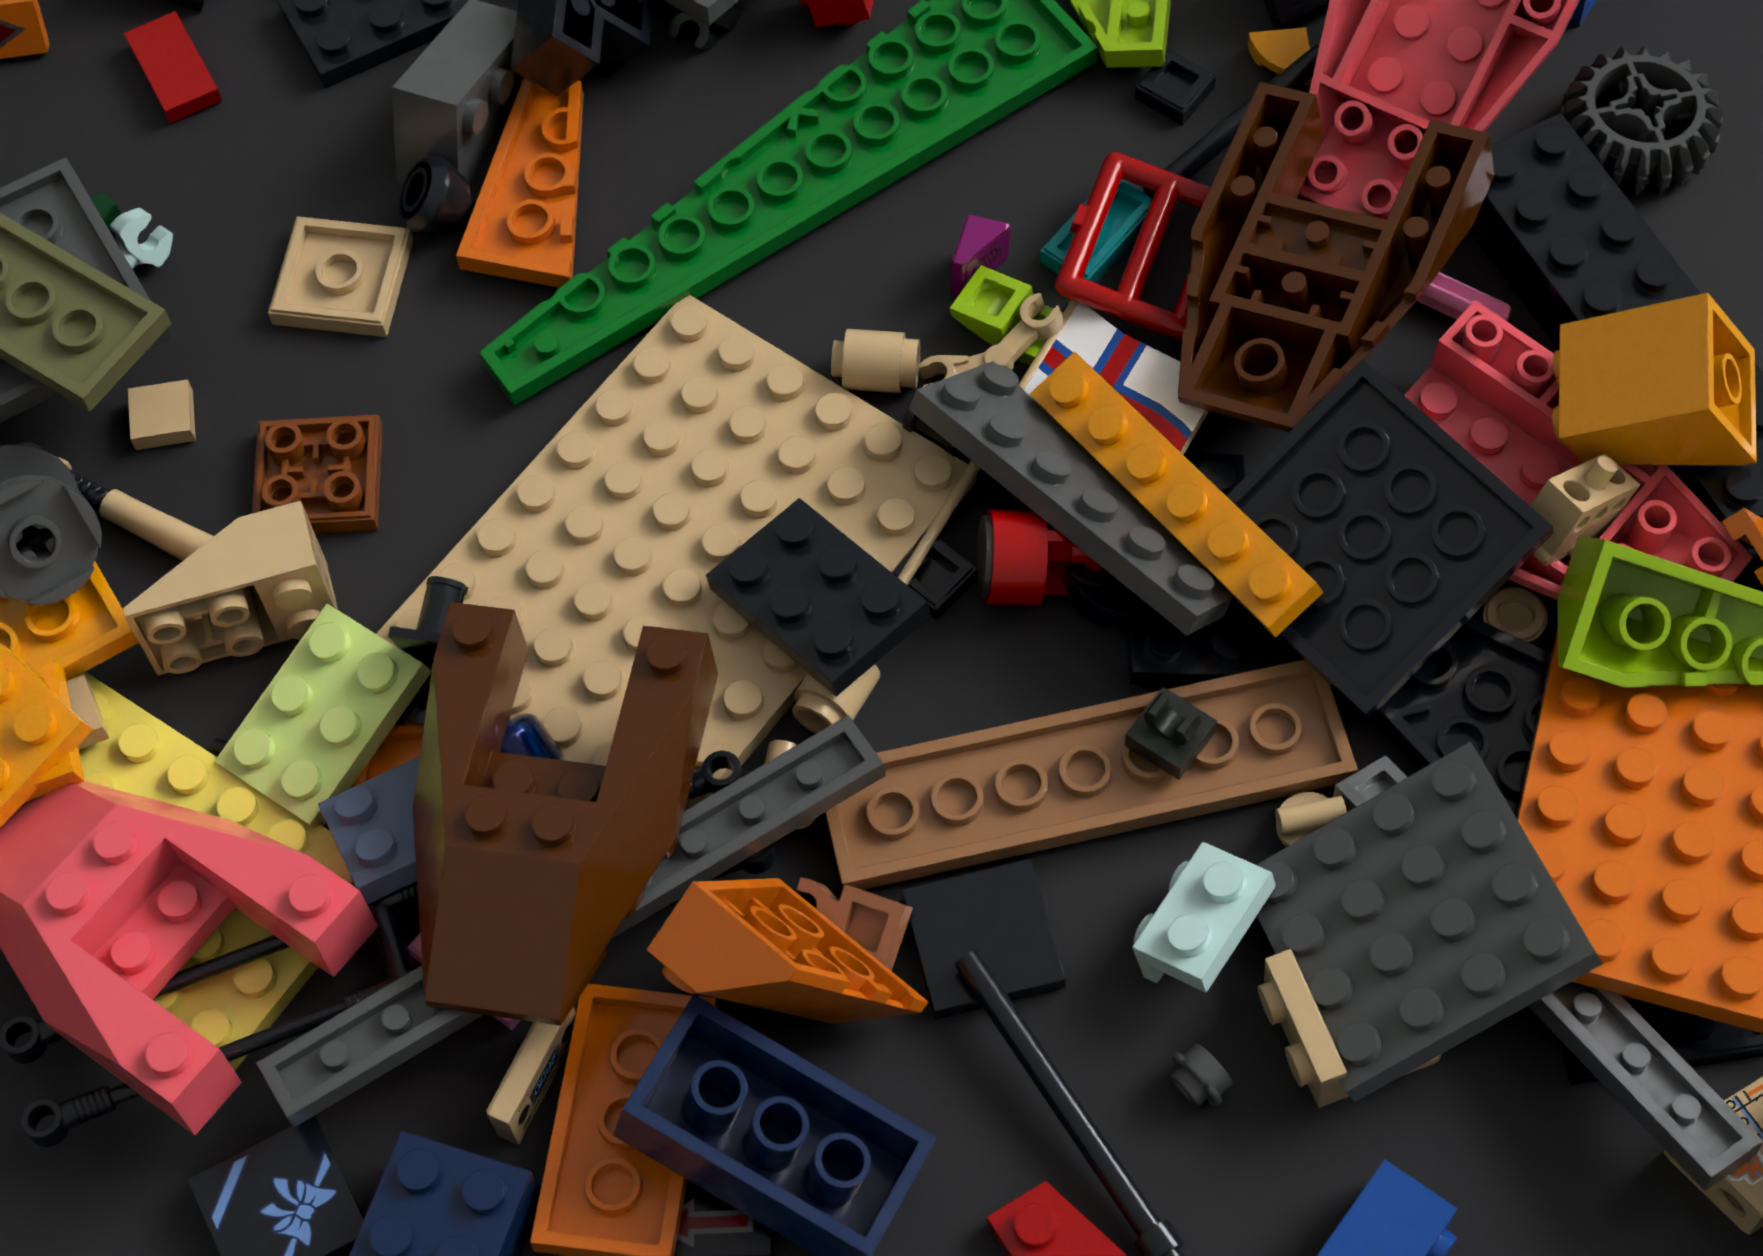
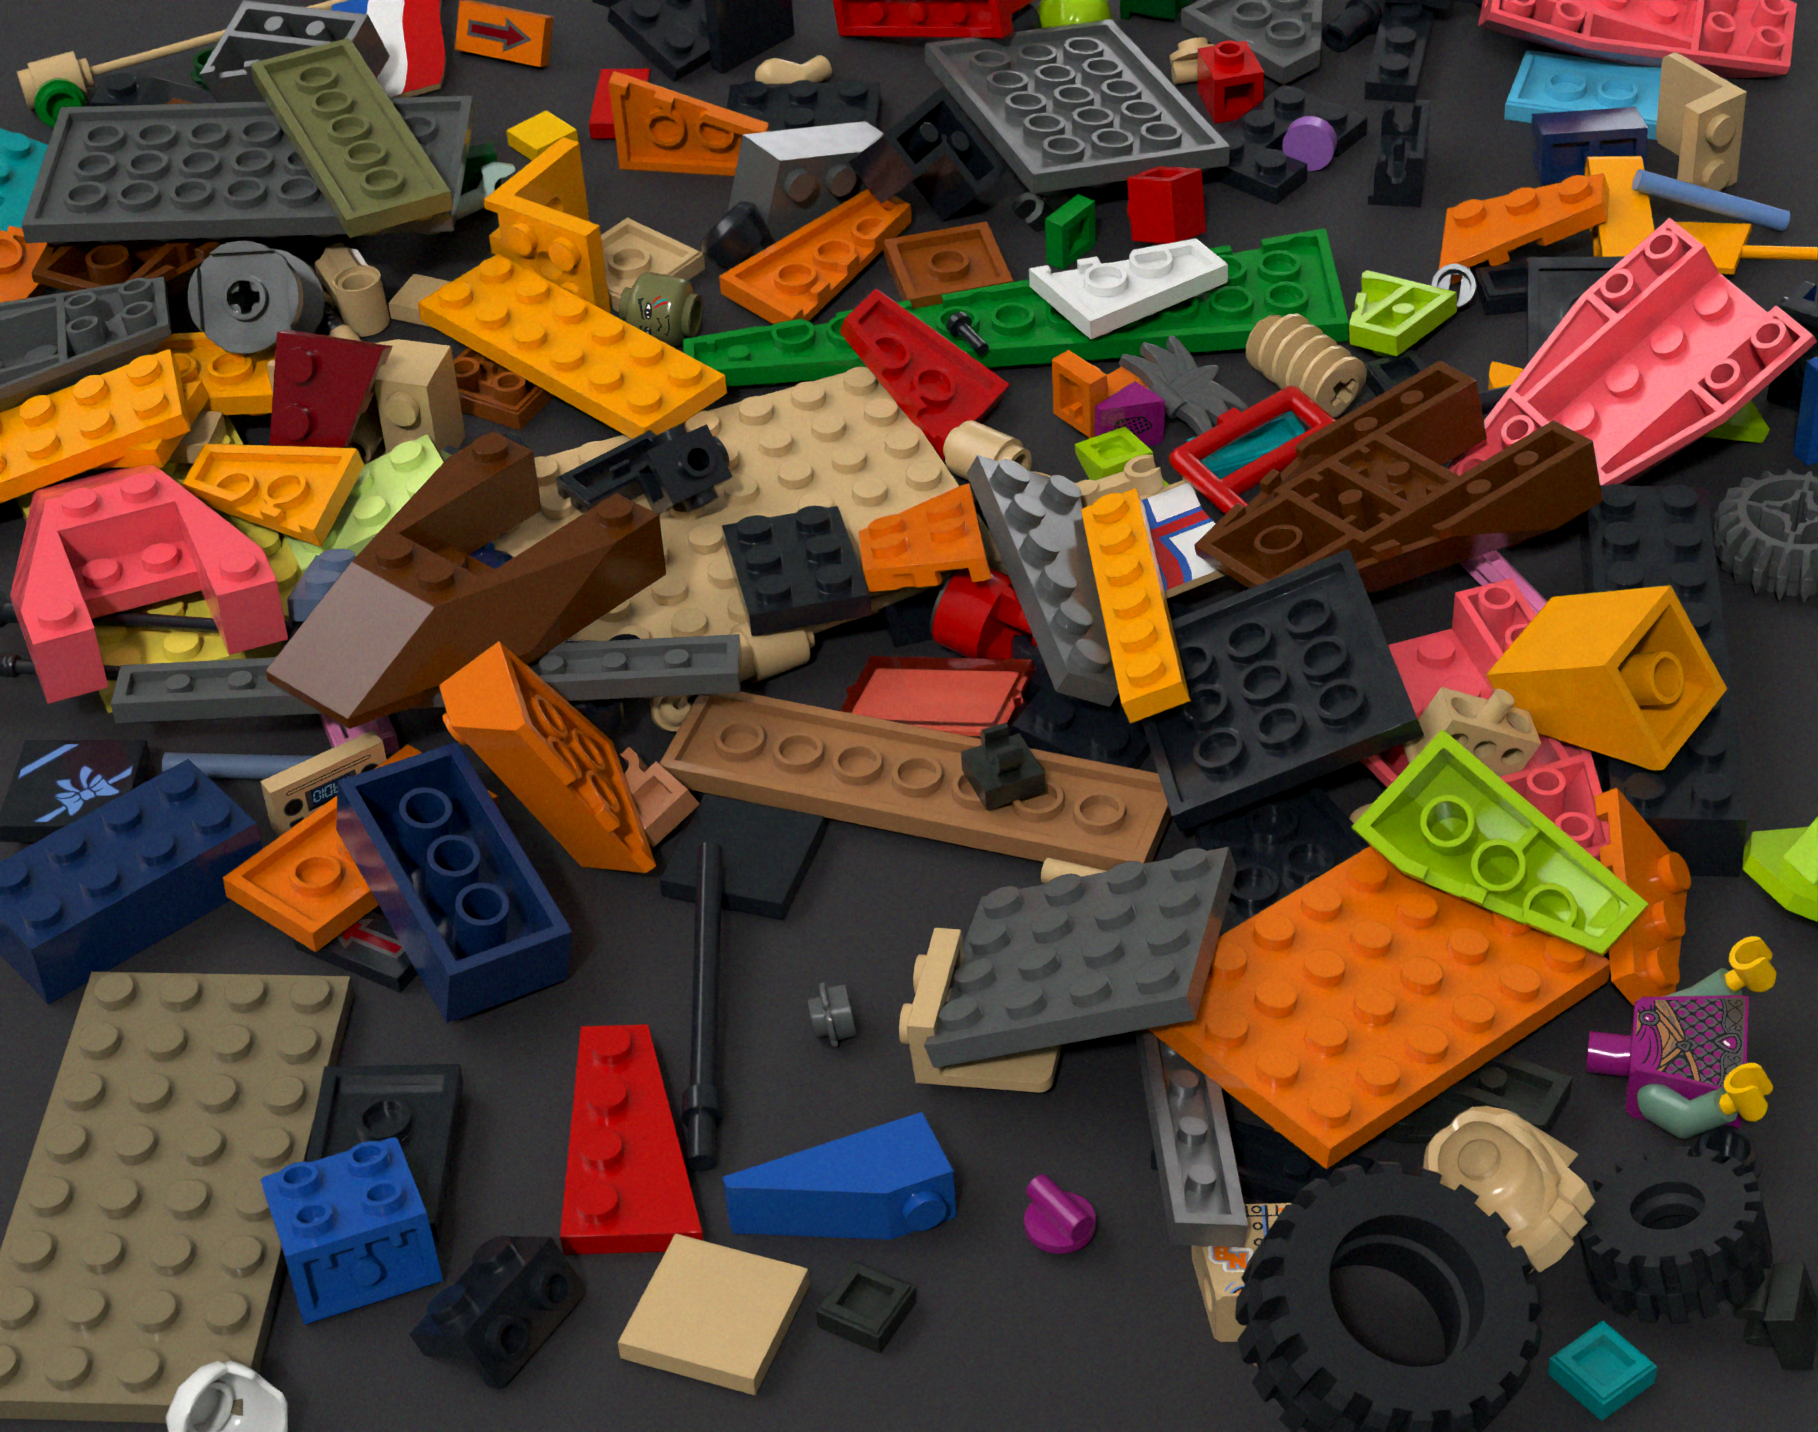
camera: 30 degrees right, 20 degrees down
light aqua bracket [1132,842,1276,993] -> none
none -> sand blue bar [162,752,314,779]
none -> light orange wing [182,444,364,547]
none -> dark red wing [269,330,393,448]
none -> tan piece [315,242,390,337]
none -> light orange plate [418,254,727,439]
none -> light orange bracket [484,137,611,314]
none -> yellow tile [506,110,578,161]
none -> black tile [556,430,657,513]
none -> orange wing [609,71,770,176]
none -> olive head [619,272,703,348]
none -> black brick [630,424,733,514]
none -> red wing [840,288,1010,461]
none -> clear red piece [840,656,1035,736]
none -> orange wing [858,483,992,592]
none -> dark orange plate [883,221,1013,308]
none -> black piece [946,311,988,355]
none -> magenta plate [1024,1174,1096,1254]
none -> white wing [1029,239,1228,339]
none -> green tile [1045,194,1096,270]
none -> orange bracket [1052,350,1150,438]
none -> dark grey piece [1119,335,1248,436]
none -> tan piece [1246,313,1367,418]

